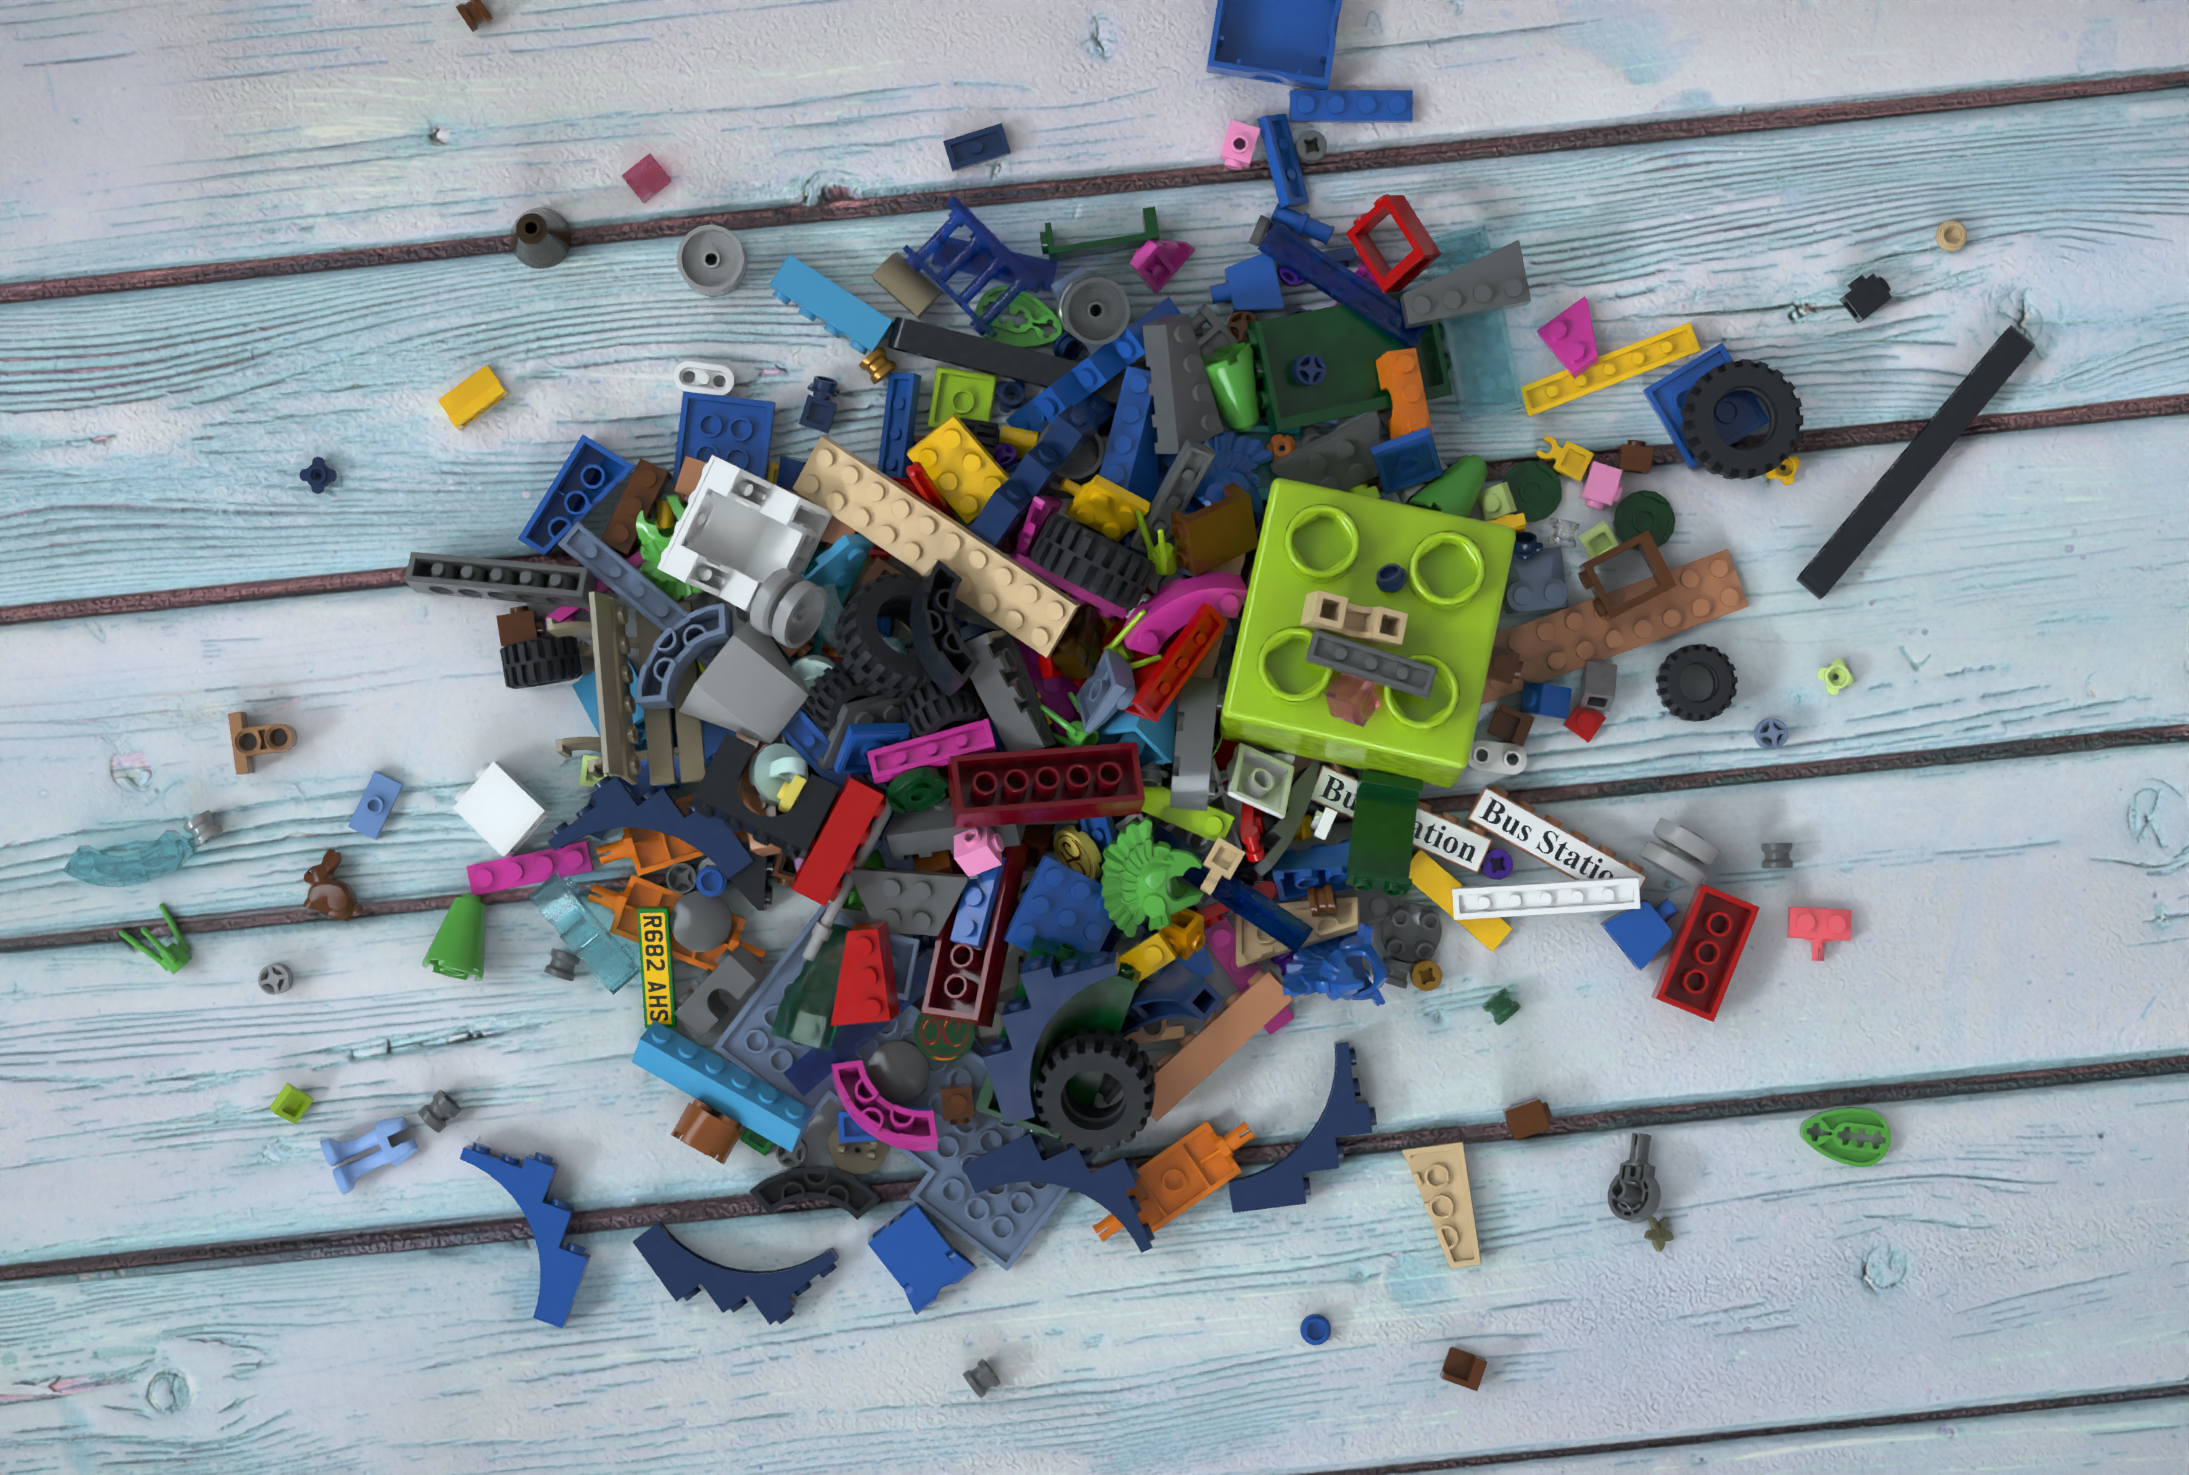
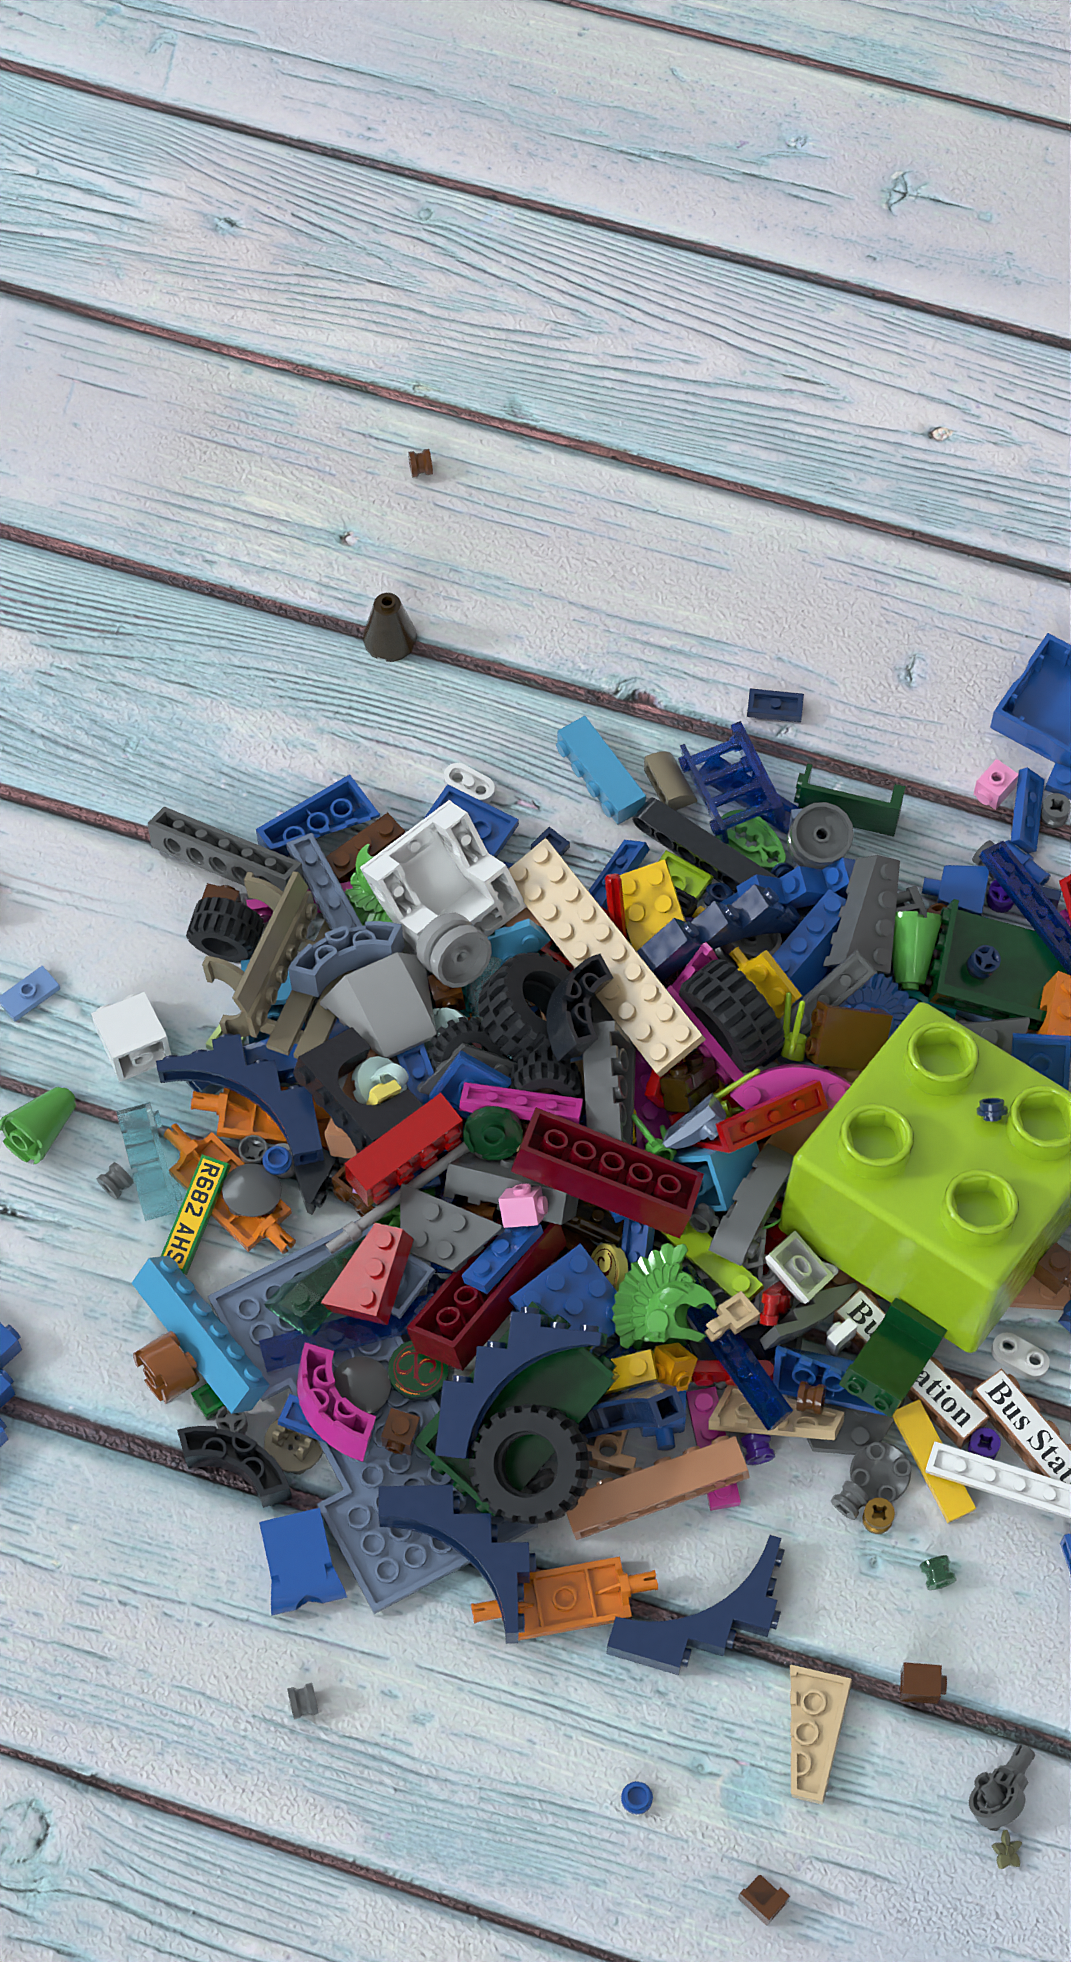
camera: 25 degrees right, 25 degrees down
dark blue plate [300,457,337,494] -> none
yellow panel [439,365,509,430] -> none
dark pink plate [466,841,594,896] -> none
clear pink panel [622,153,671,204] -> none
dark blue arch [633,1221,839,1325] -> none
dark grey arch [674,945,767,1039] -> none
light grey wheel [676,224,748,297] -> none
dark blue plate [807,376,840,400] -> none
pearl gold wheel [859,347,897,385] -> none
dark pink wing [1129,239,1195,294] -> none
blue piece [1283,923,1389,1006] -> none
yellow plate [1293,814,1313,842] -> none
tan arch [1300,590,1408,648] -> none
dark grey tile [1305,629,1438,700] -> none
panel [1326,673,1379,727] -> none
reddish brown panel [1487,704,1535,747] -> none

